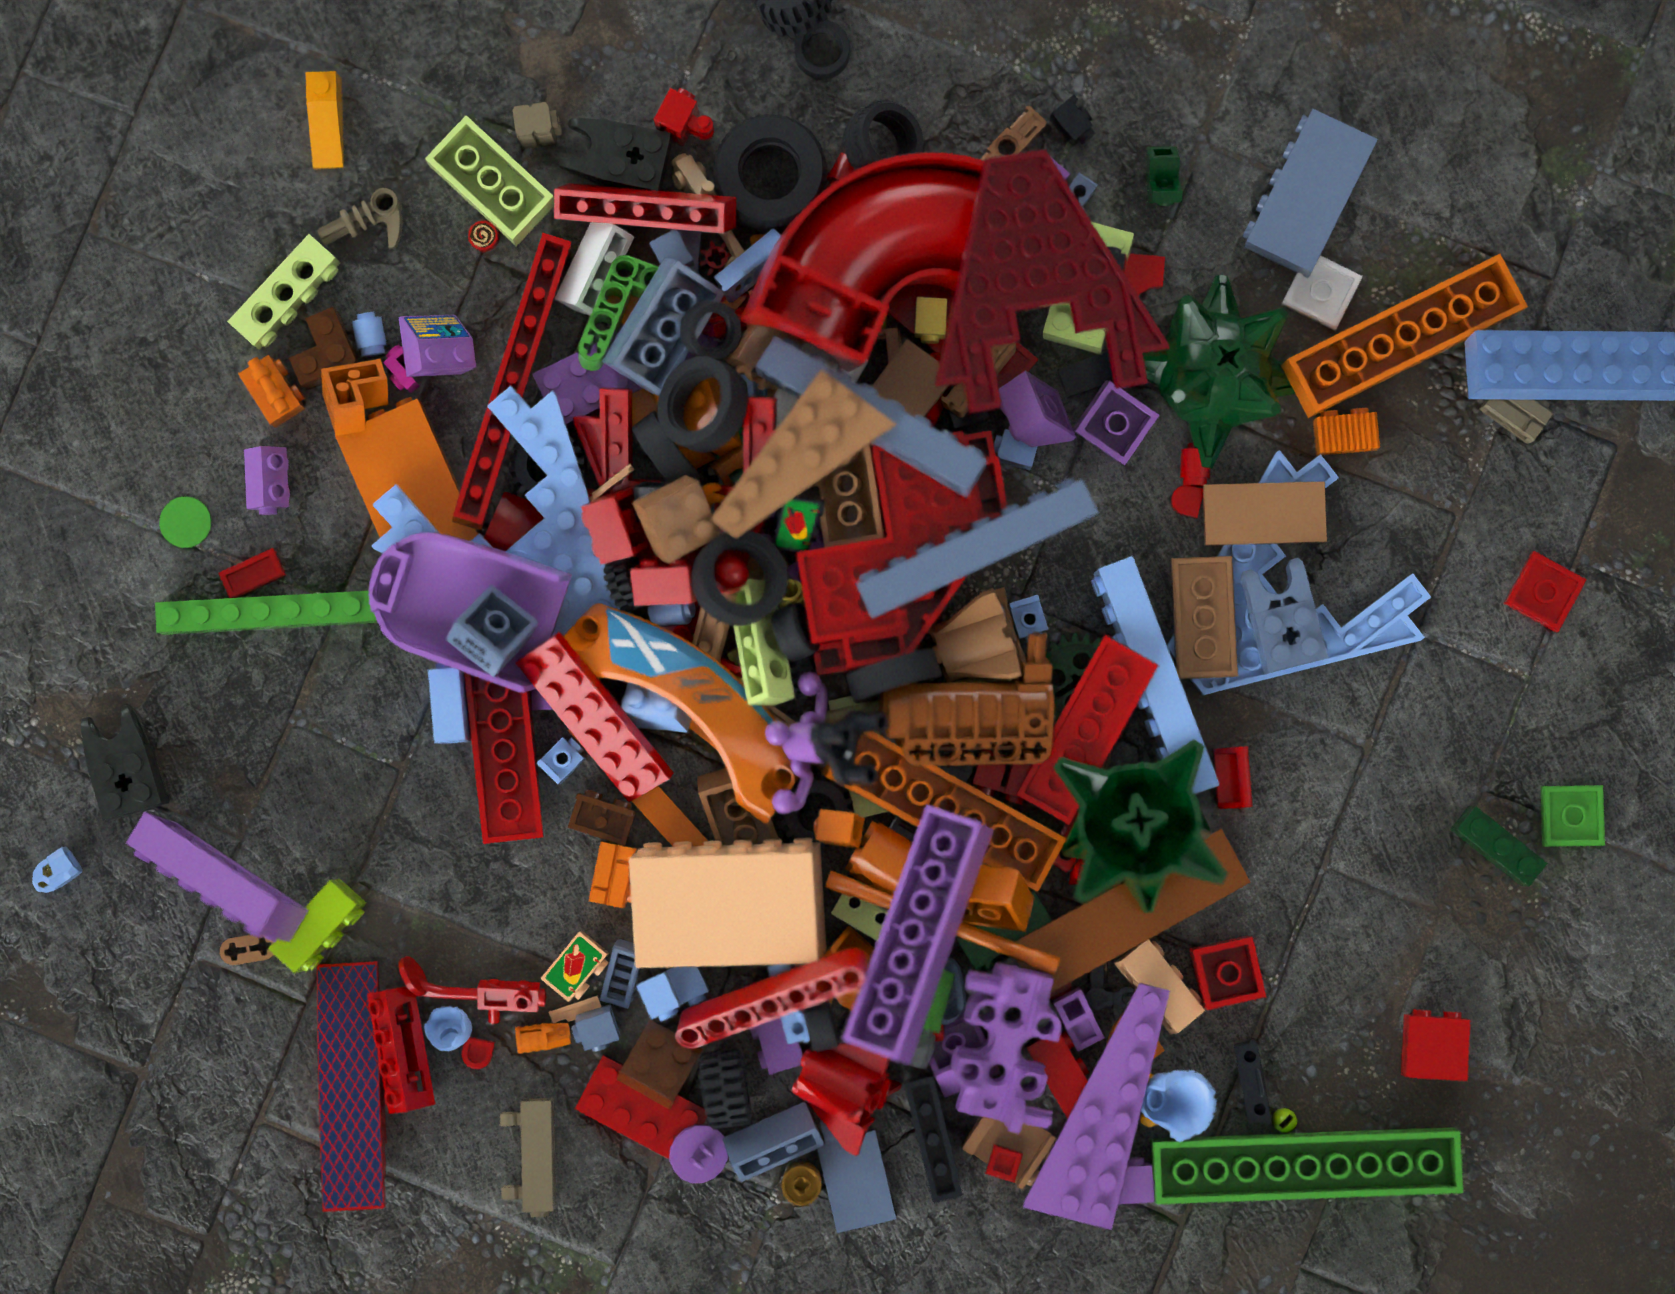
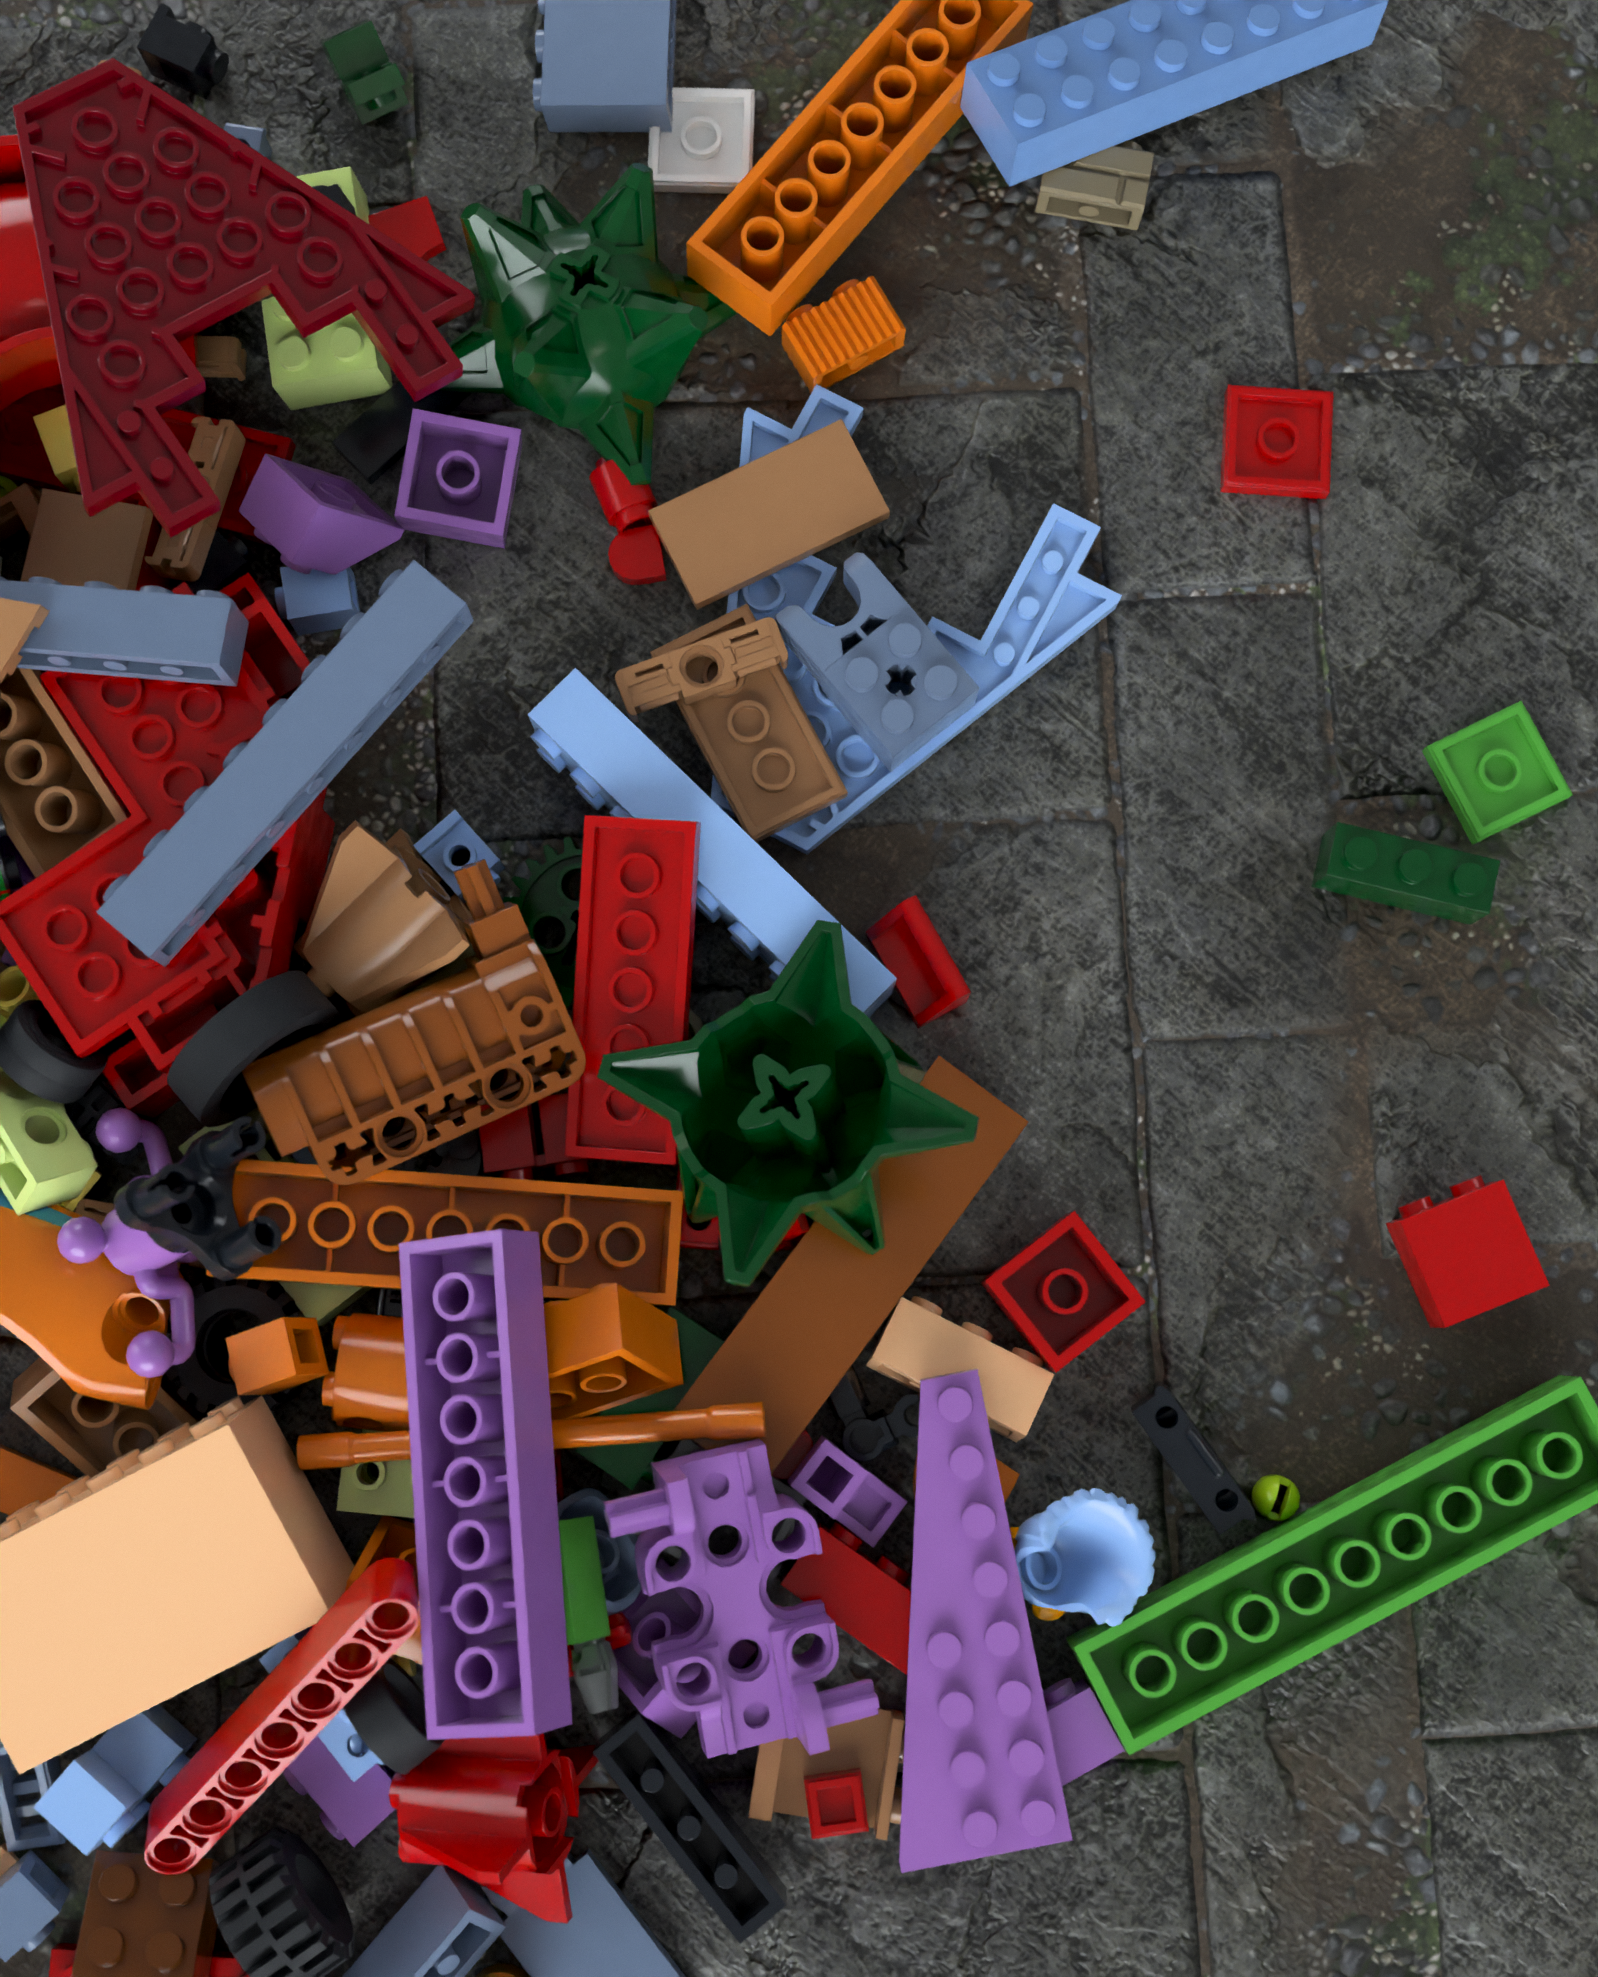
camera: 30 degrees left, 5 degrees down
none -> medium nougat piece [615,617,788,722]

